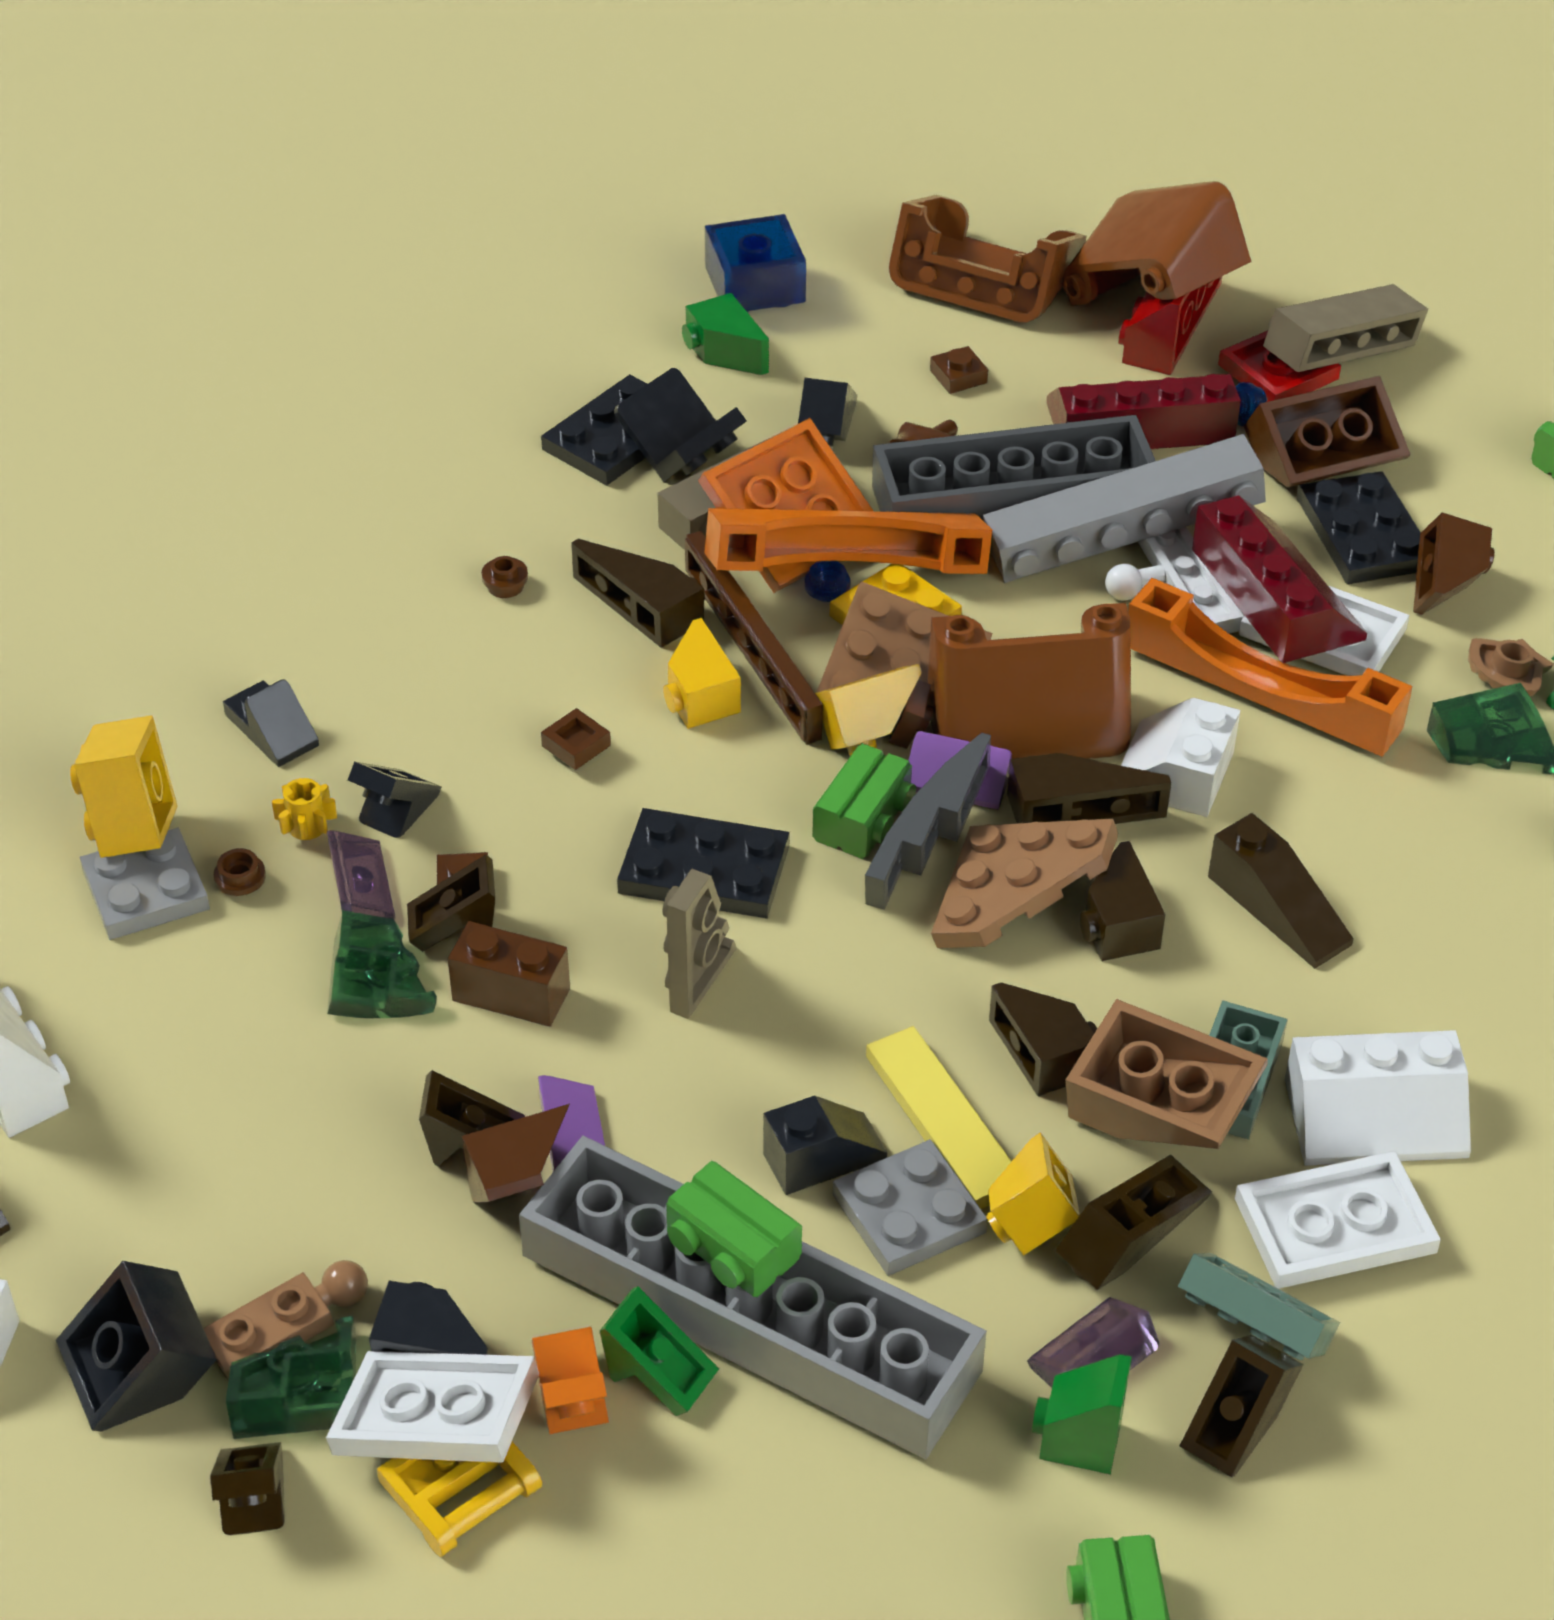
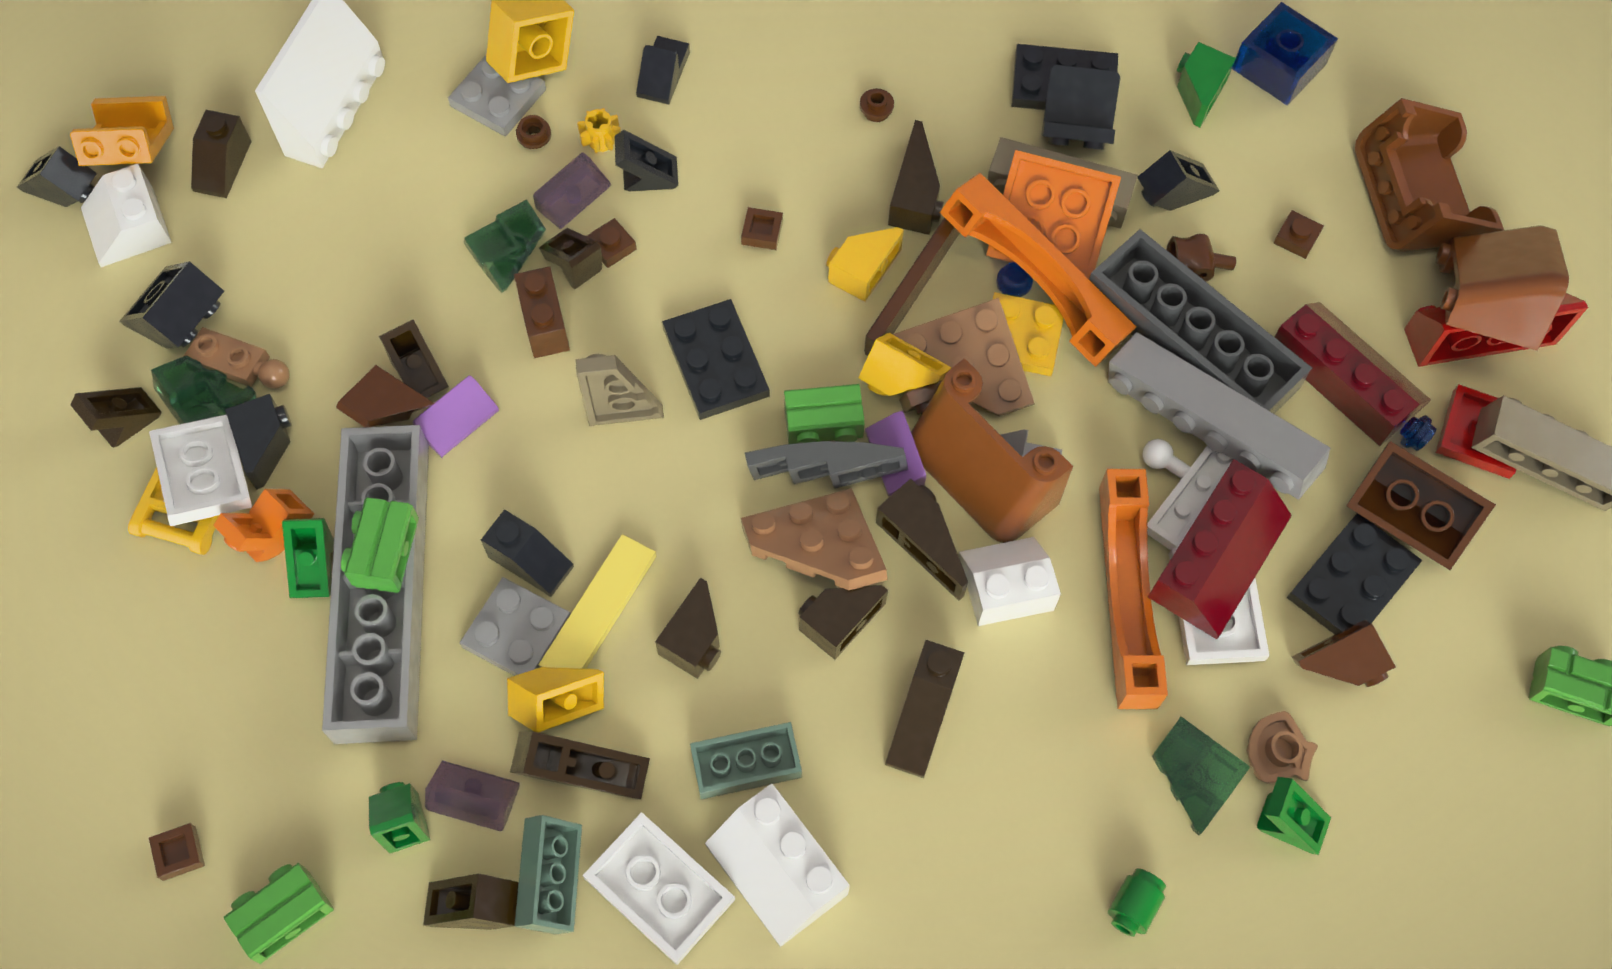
camera: 55 degrees right, 20 degrees up
medium nougat slope [1066,999,1267,1149] -> none

